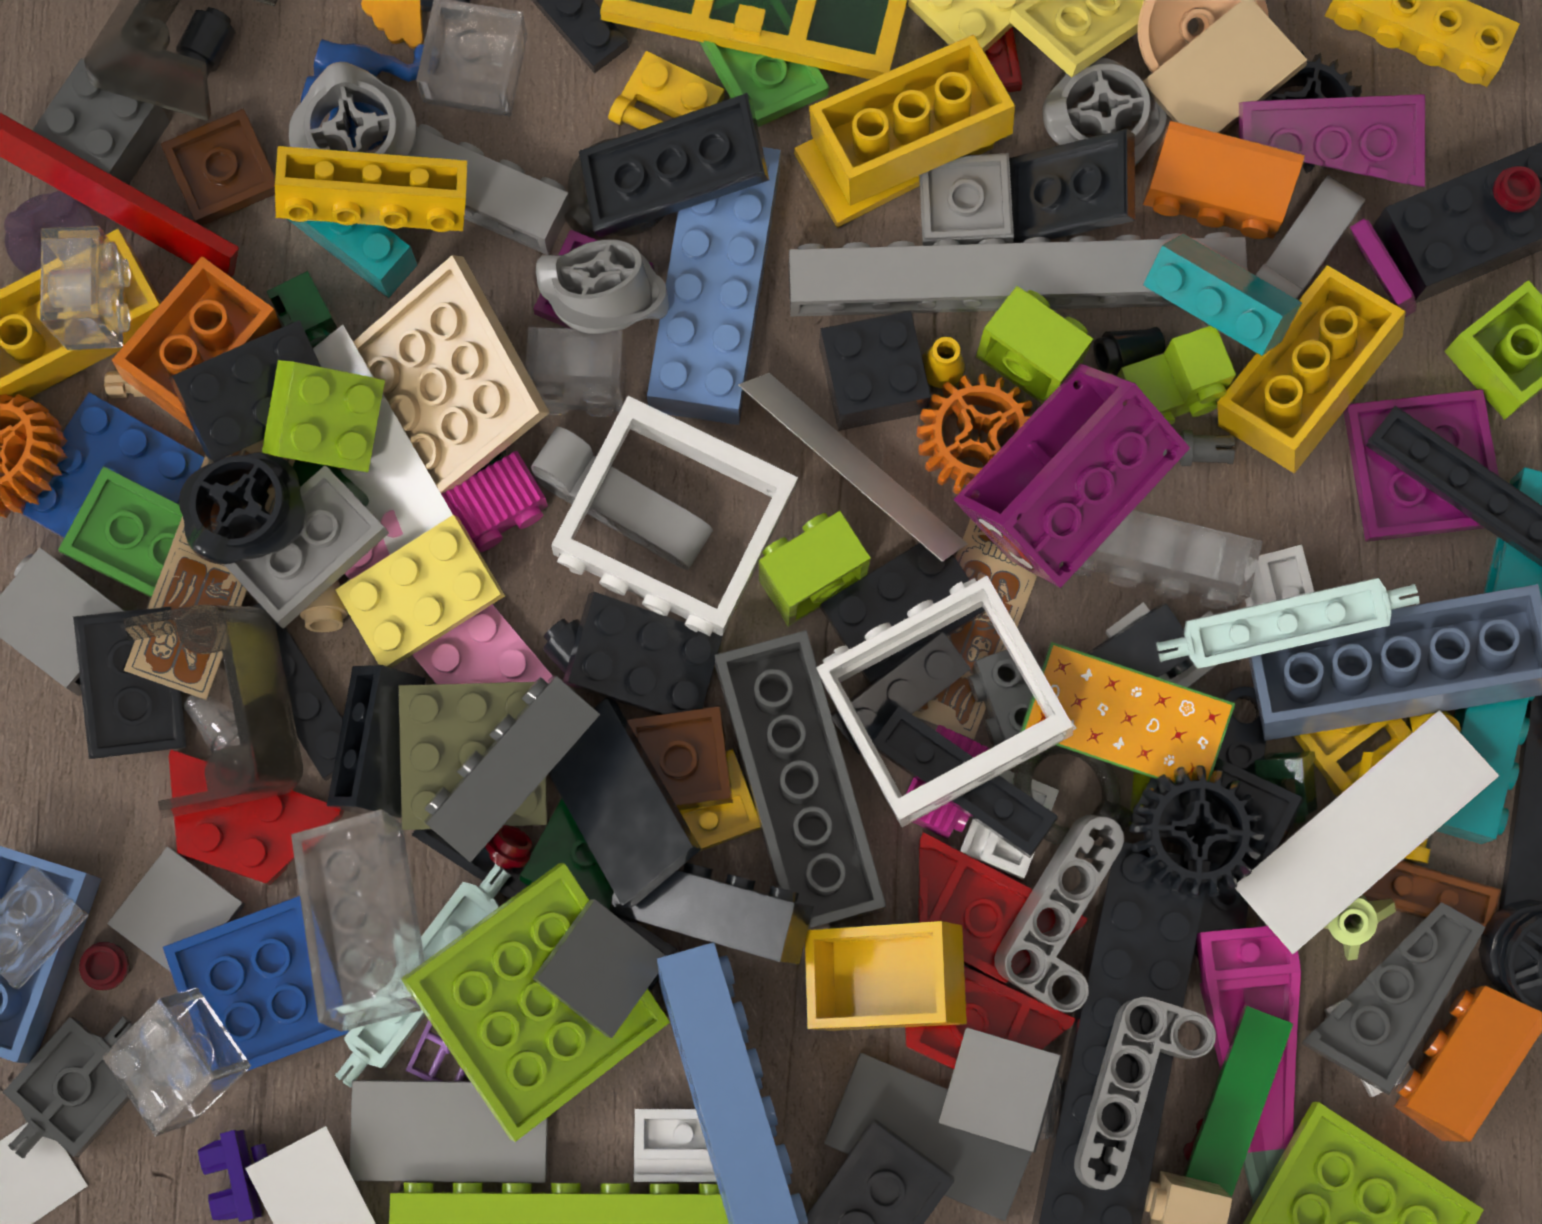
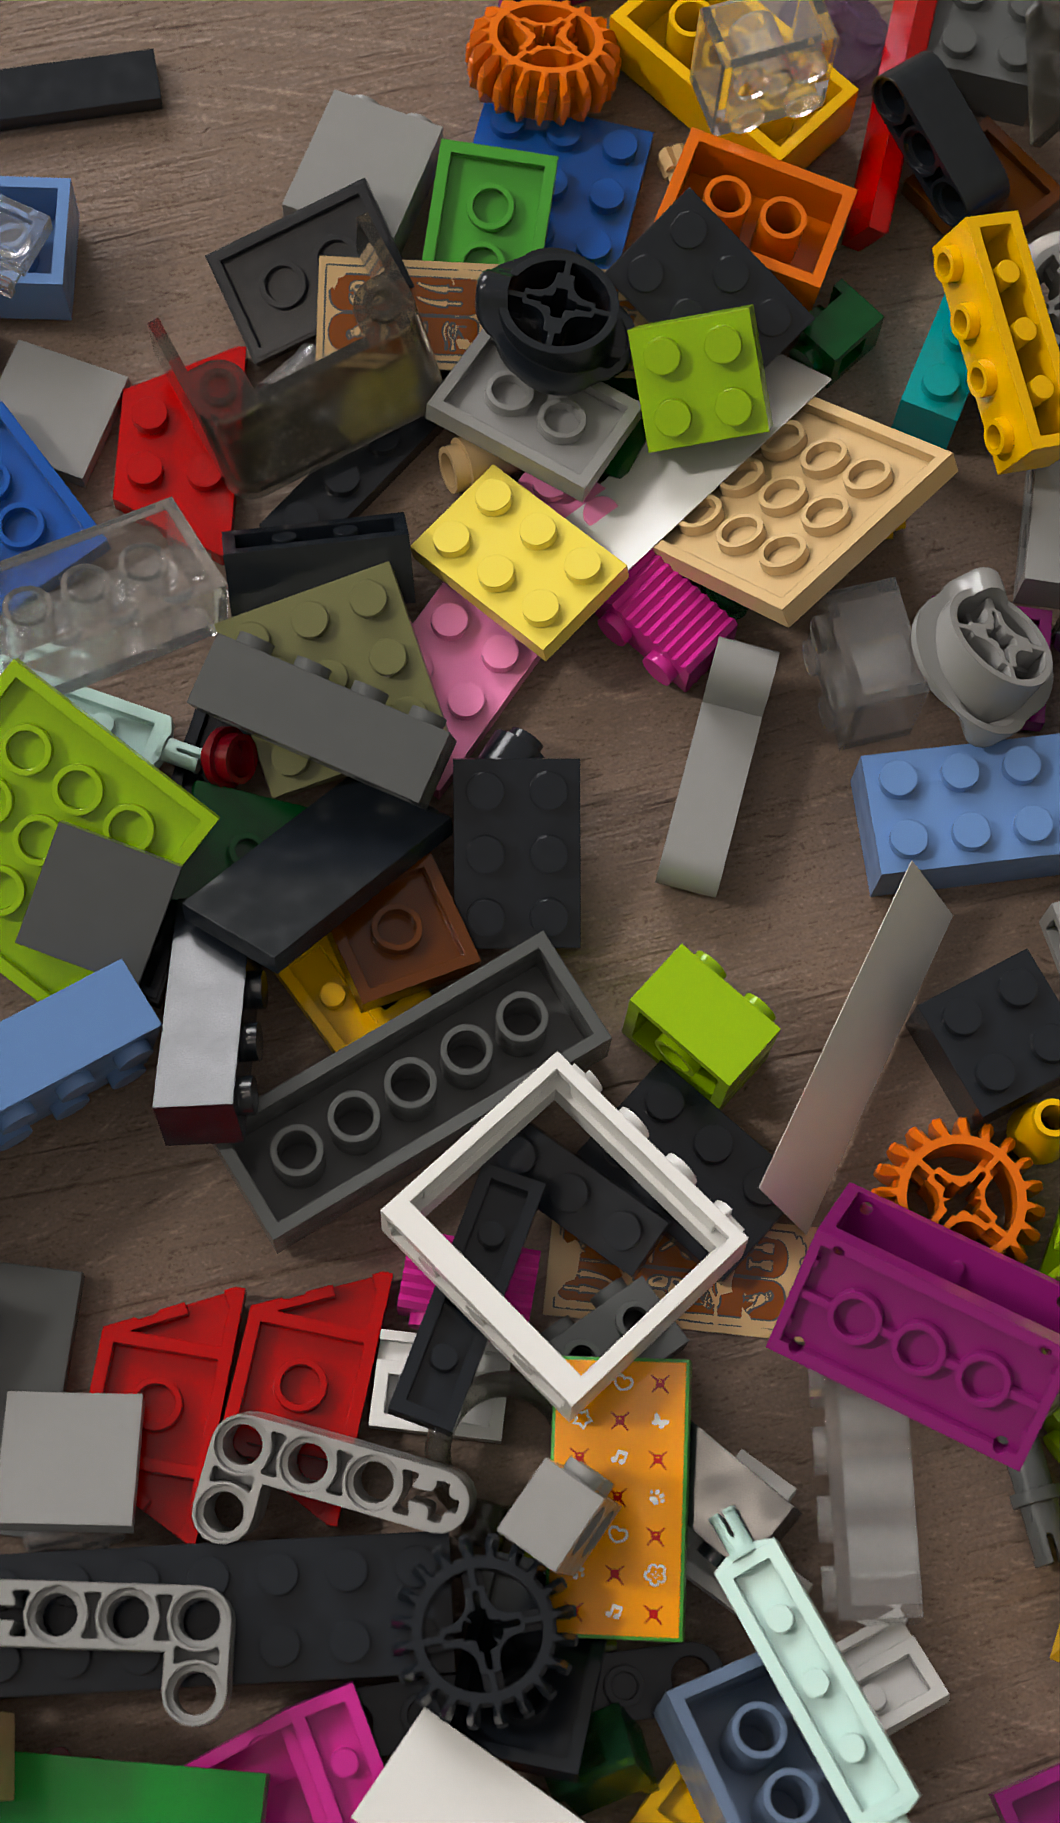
camera: 70 degrees right, 5 degrees down
white window [552,396,798,636] -> none
yellow piece [805,921,967,1031] -> none
none -> light grey brick [496,1456,622,1576]
none -> black beam [871,50,1010,228]

